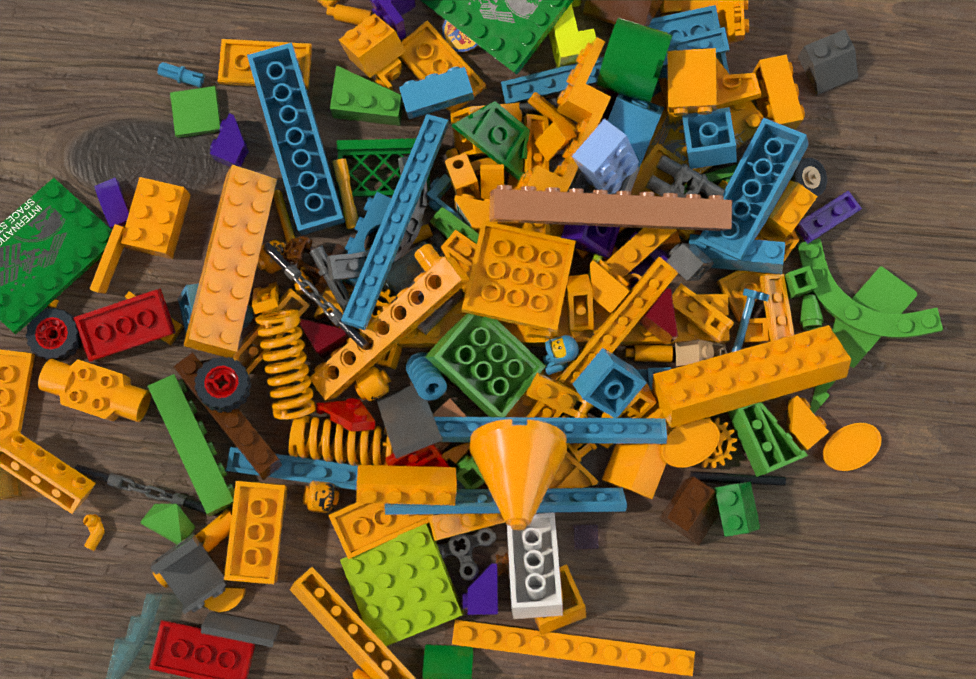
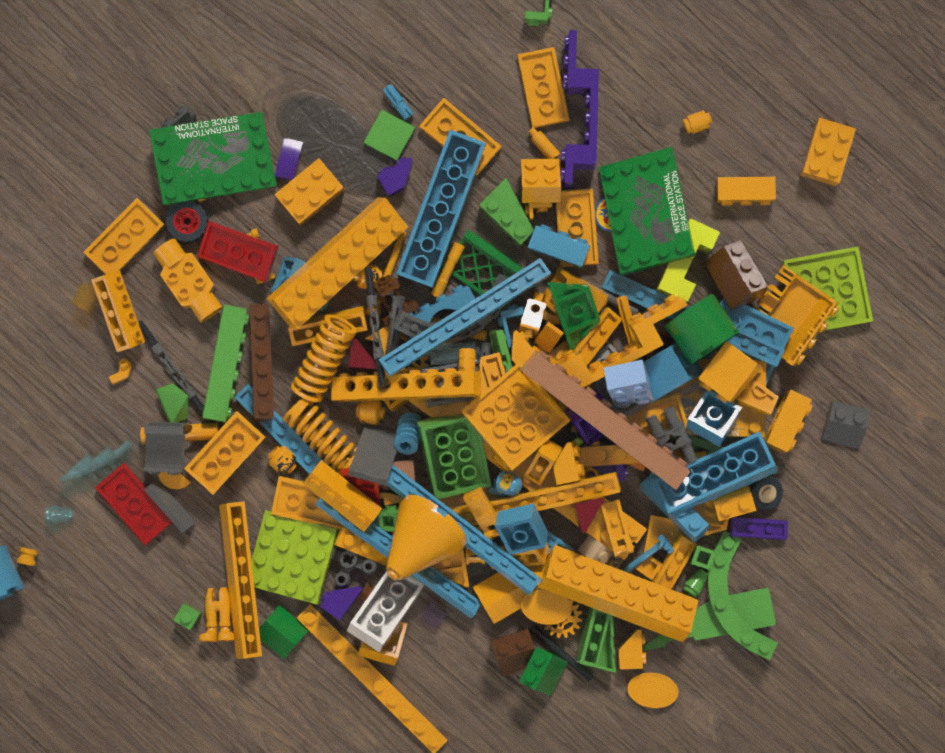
camera: 35 degrees right, 5 degrees up
light orange tile [90,224,125,294] -> none
black wheel [195,356,251,413] -> none
light orange plate [252,282,280,314] -> none
red wing [316,398,375,432] -> none
light orange slope [535,117,577,162] -> none
light orange cylinder [625,345,673,362] -> none
dark grey brick [666,243,714,281] -> none

